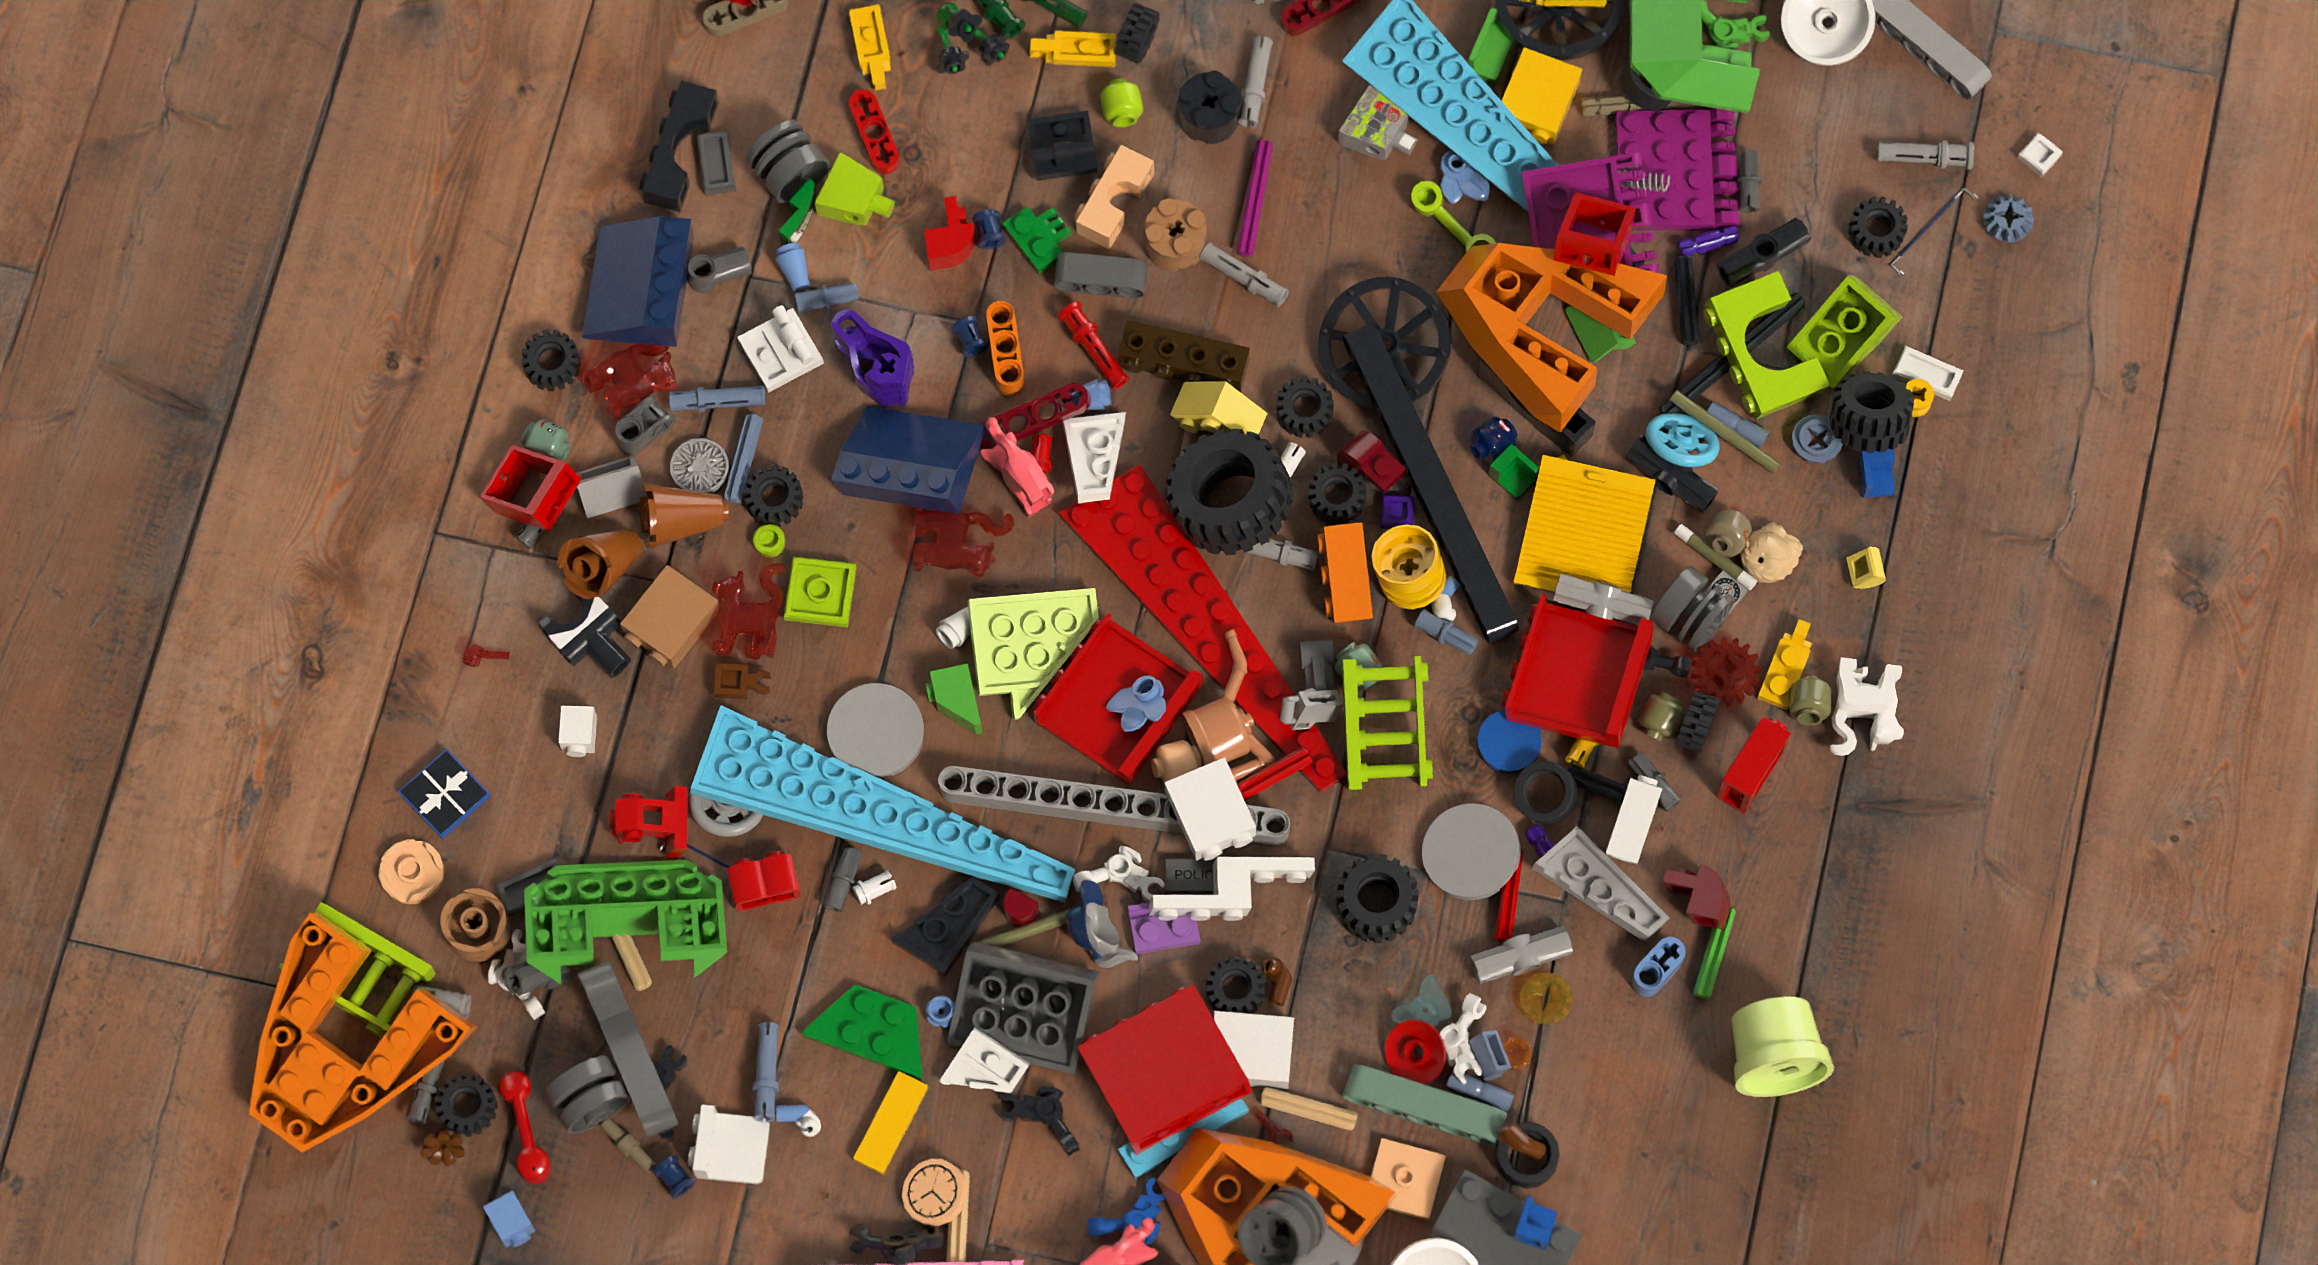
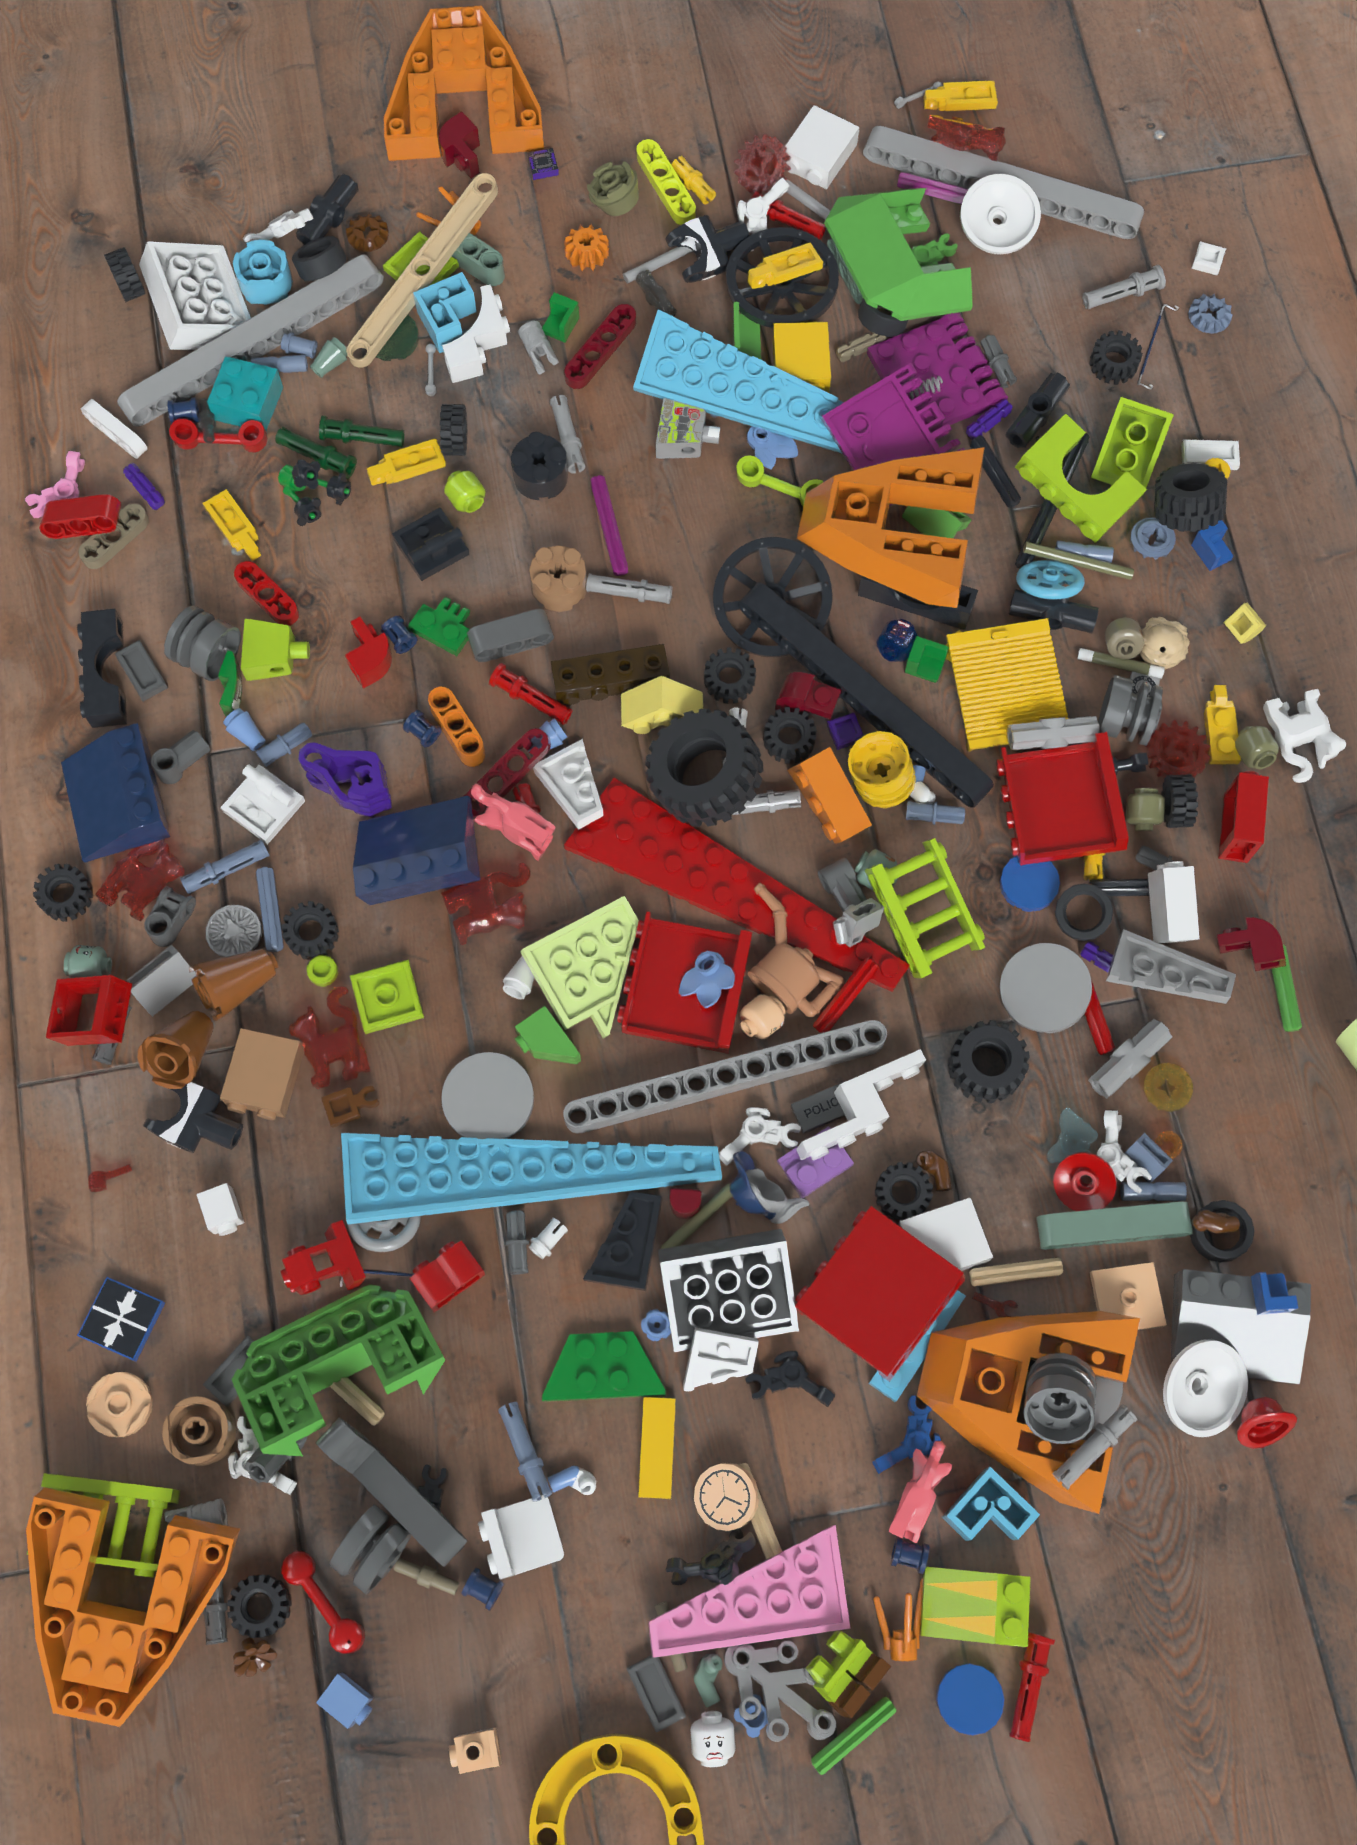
camera: 25 degrees left, 0 degrees up
light nougat arch [1074,145,1154,250] -> none
white brick [1164,757,1256,861] -> none
red window [1553,192,1636,276] -> none
medium blue beam [1632,937,1686,997] -> none

